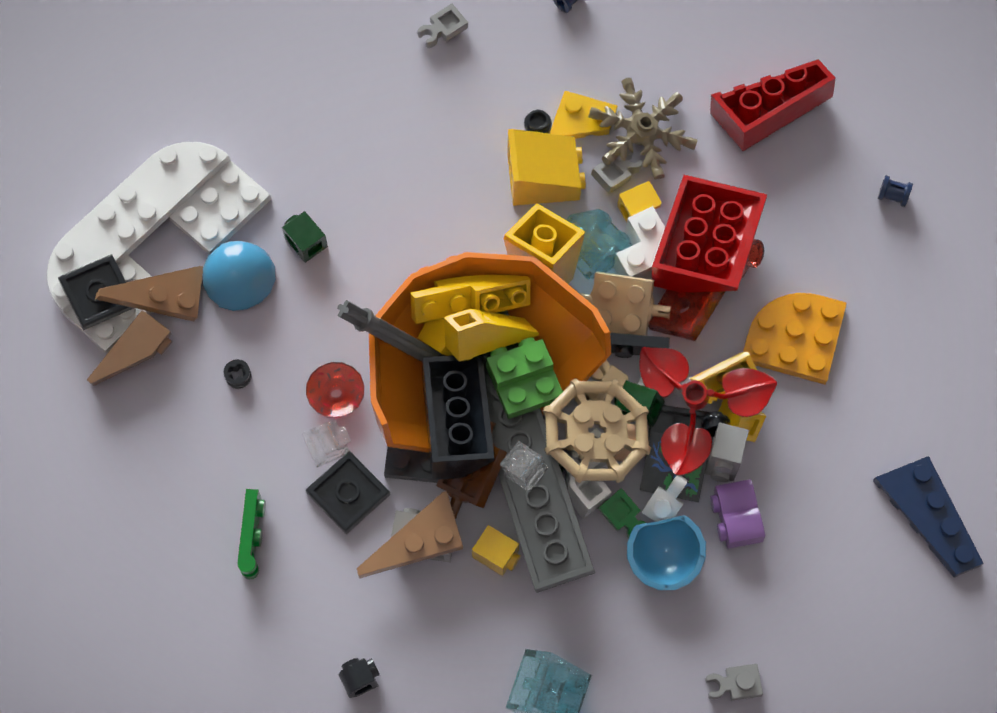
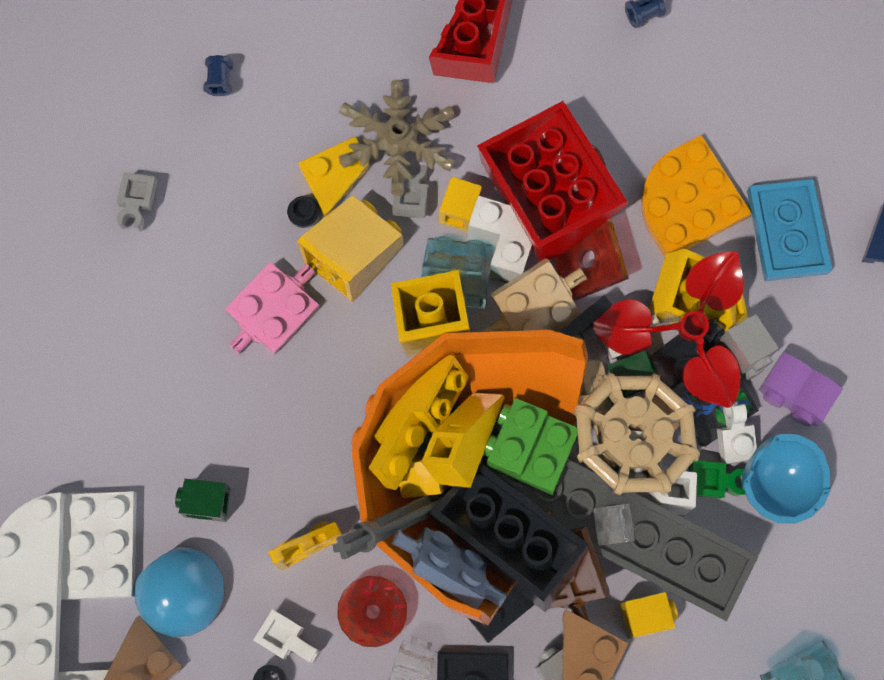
camera: 45 degrees left, 5 degrees up
none -> bright pink plate [225,262,319,355]
none -> white plate [253,609,320,664]
none -> yellow wing [268,521,342,571]
none -> sand blue plate [392,527,507,609]
none -> dark azure plate [747,179,832,282]

